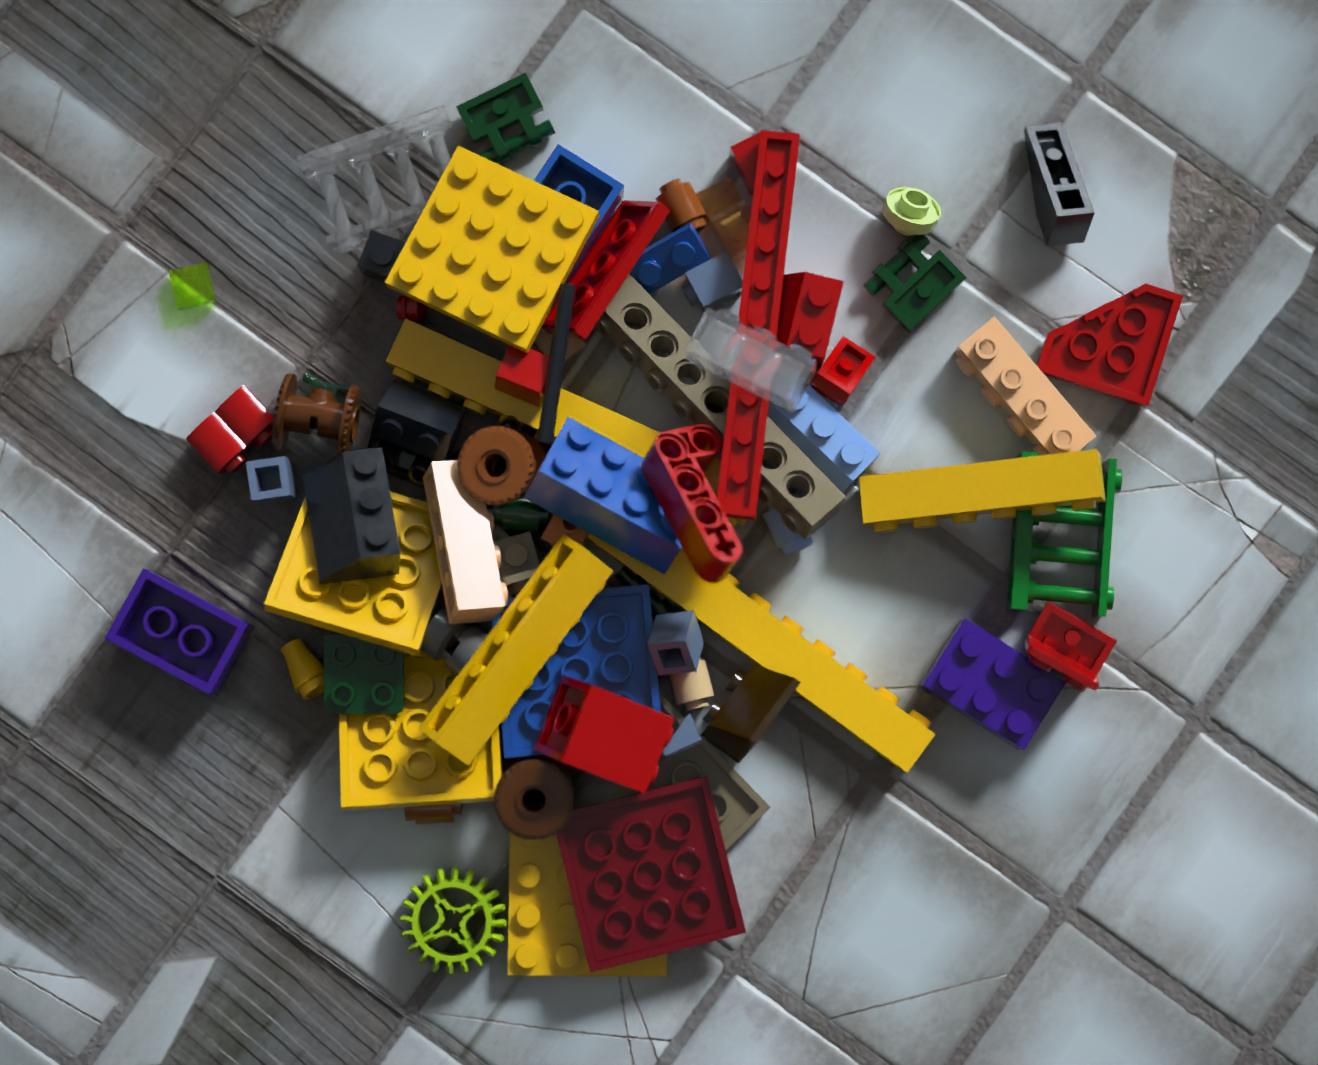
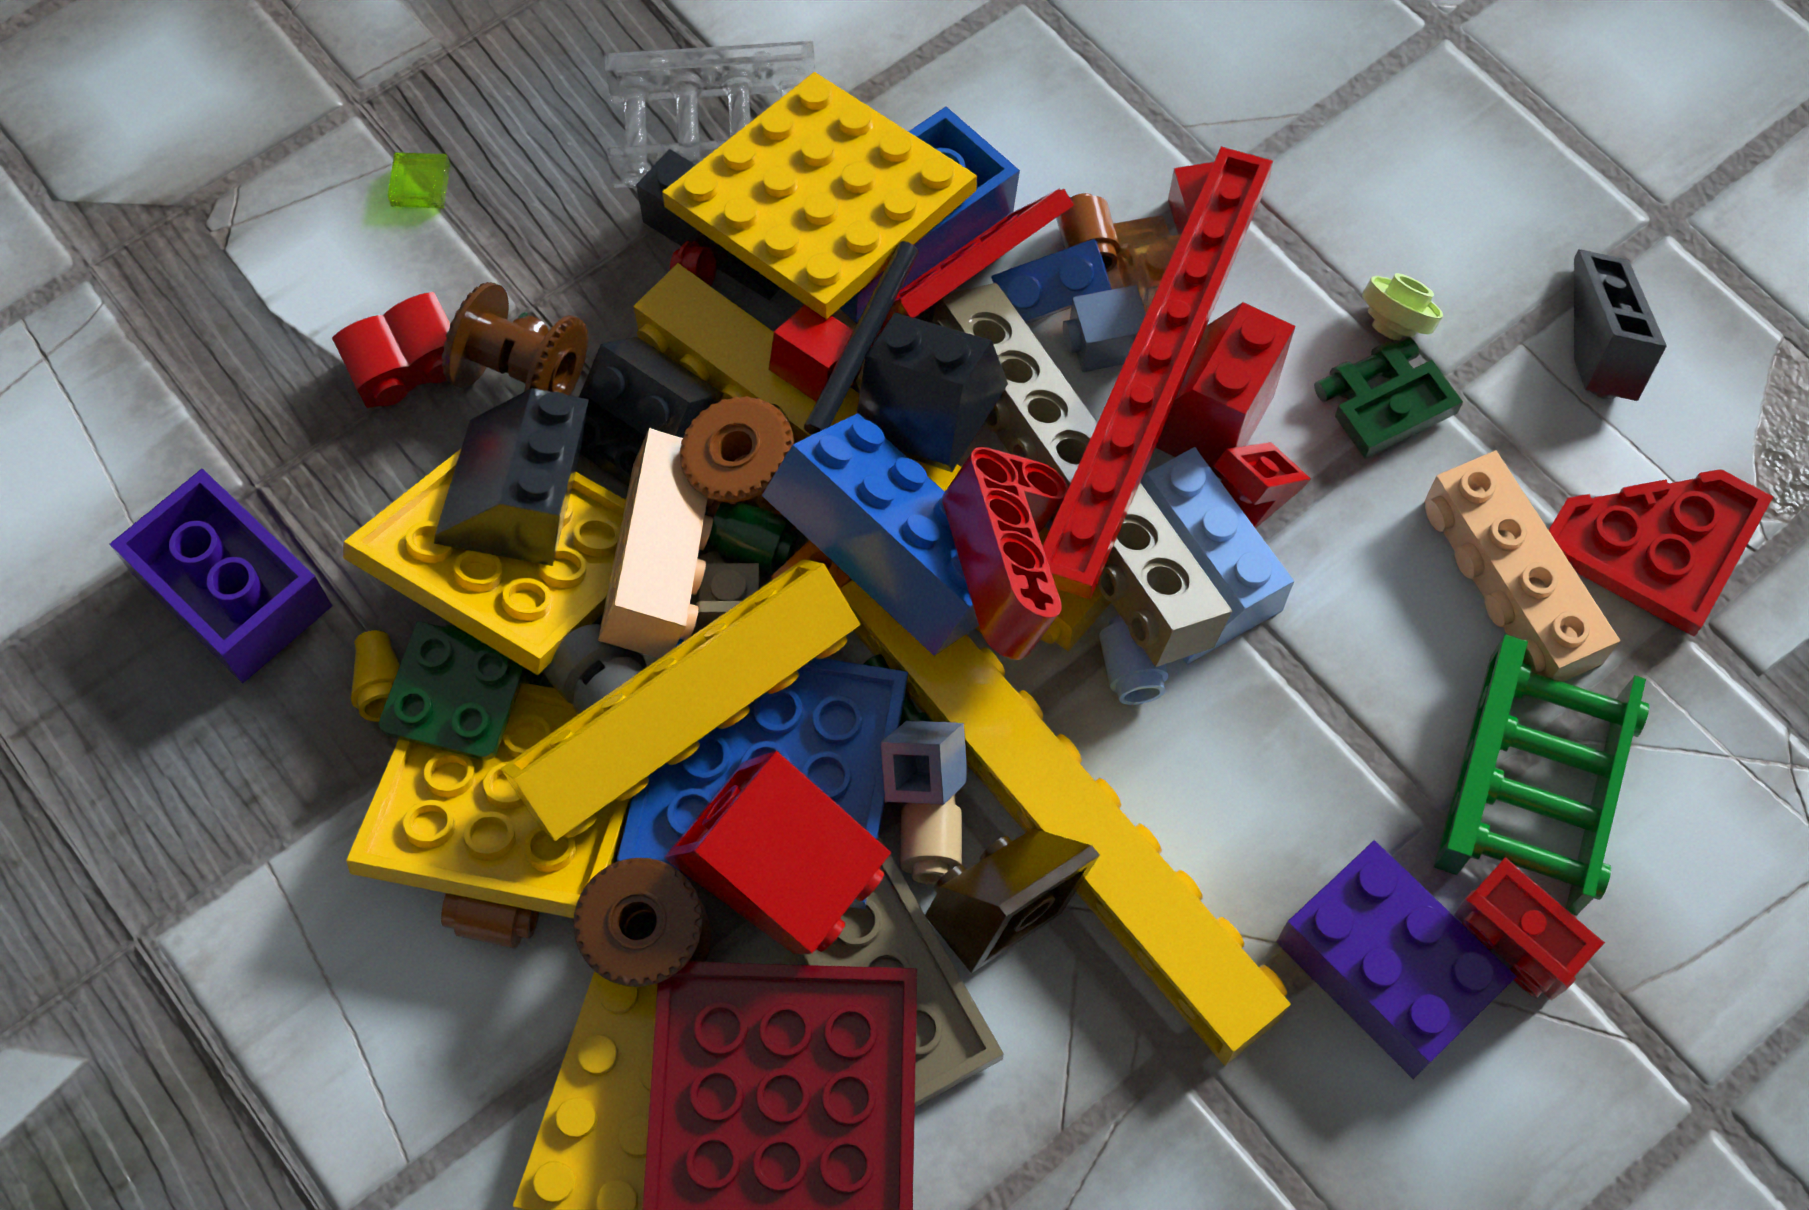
camera: 15 degrees right, 20 degrees down
sand blue brick [246,456,297,505] -> none
lime gear [399,866,507,975] -> none
dark green plate [456,72,555,164] -> none
sand blue slope [663,713,702,757] -> none
clear brick [685,307,816,413] -> none
yellow brick [859,449,1105,533] -> none
none -> black slope [857,313,1008,472]

